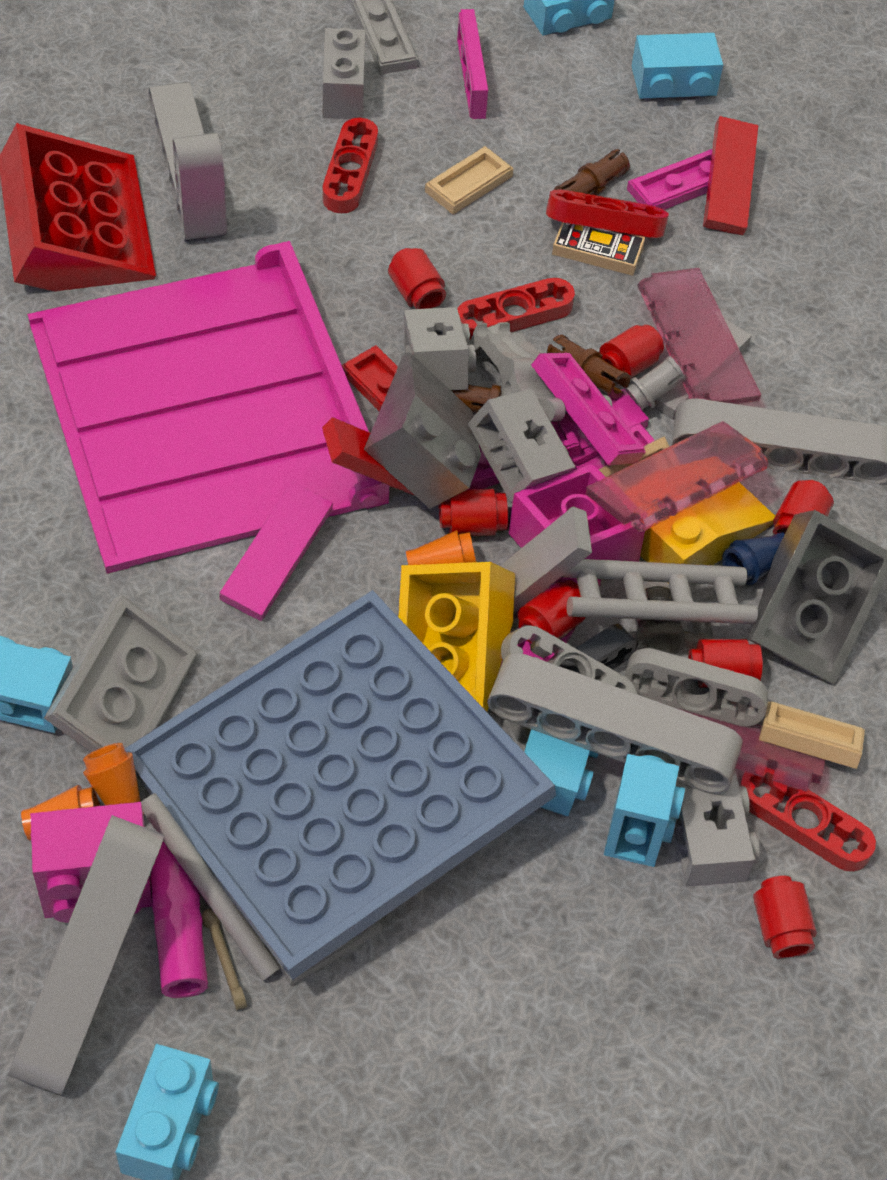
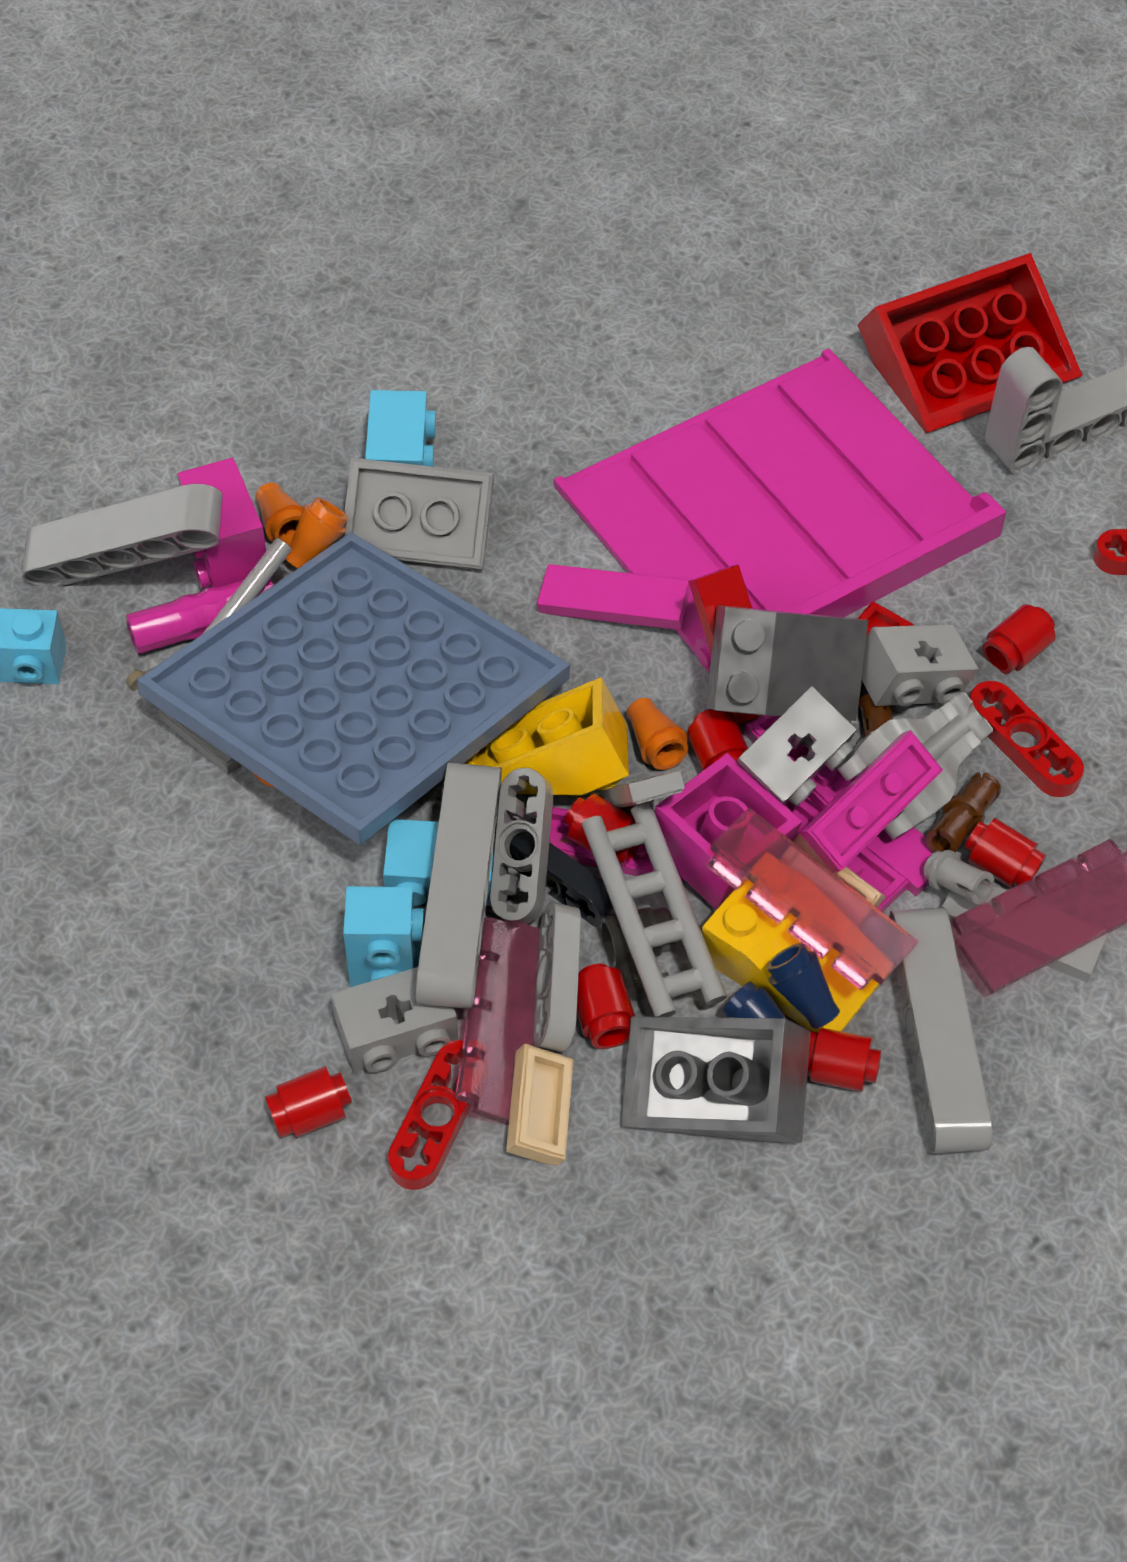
camera: 80 degrees right, 0 degrees up
none -> dark blue cone [766,943,840,1028]

